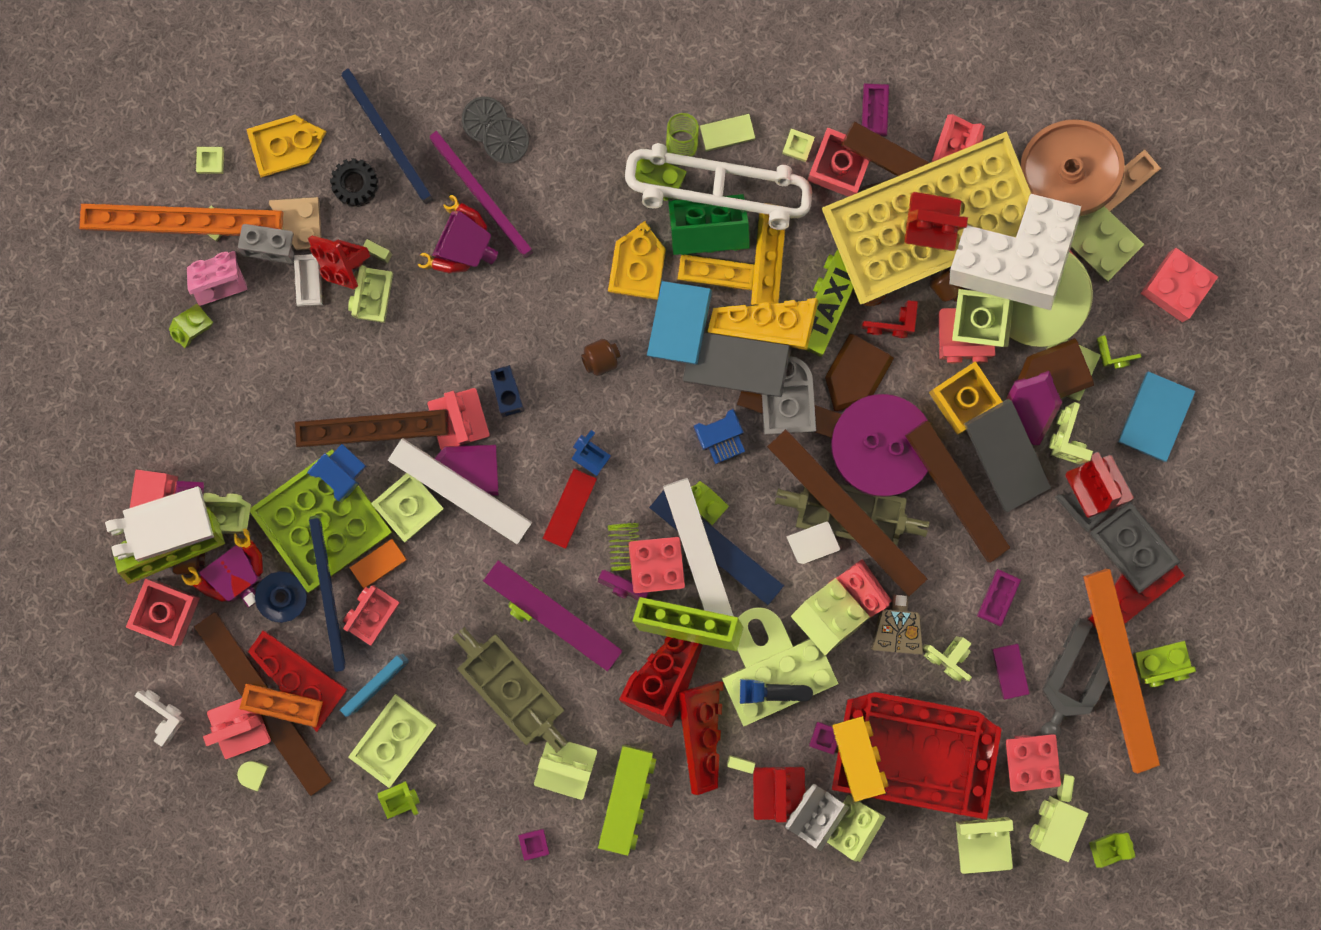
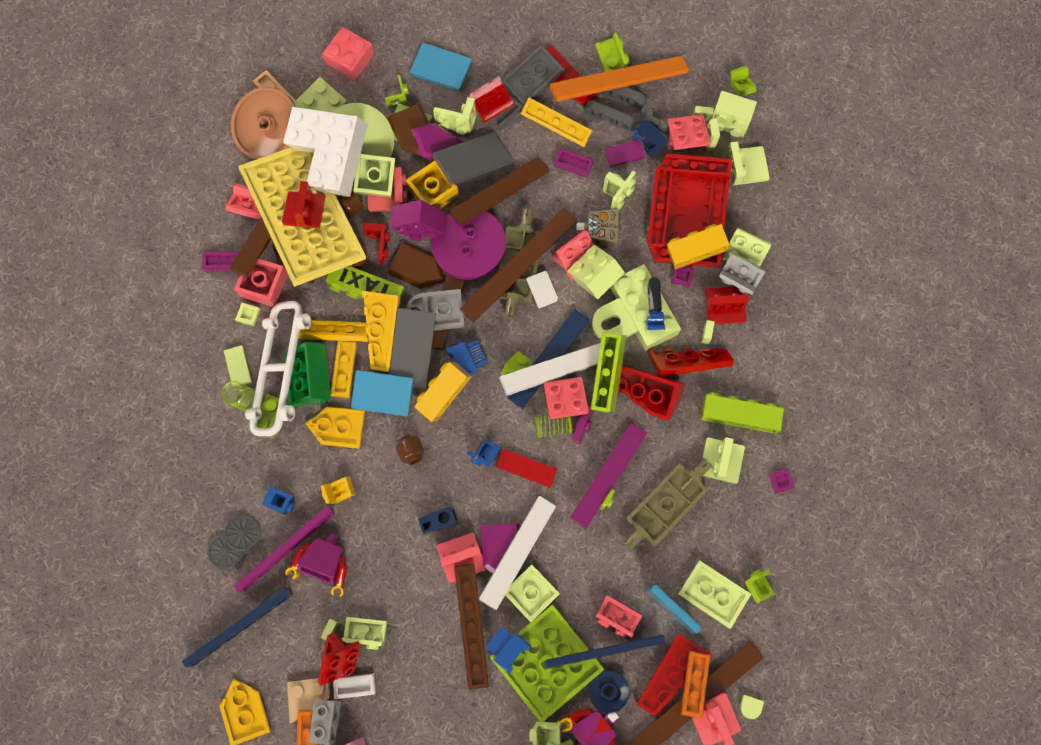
camera: 90 degrees left, 10 degrees down
black tyre [330,158,378,207] -> none
orange tile [350,539,407,589] -> none
none -> blue brick [262,486,296,515]
none -> yellow bracket [321,476,356,504]
none -> magenta brick [390,200,445,241]
none -> yellow brick [414,362,472,422]
none -> yellow plate [521,97,593,147]
none -> dark blue leg [632,120,668,157]
none -> yellowish green tile [706,118,720,152]

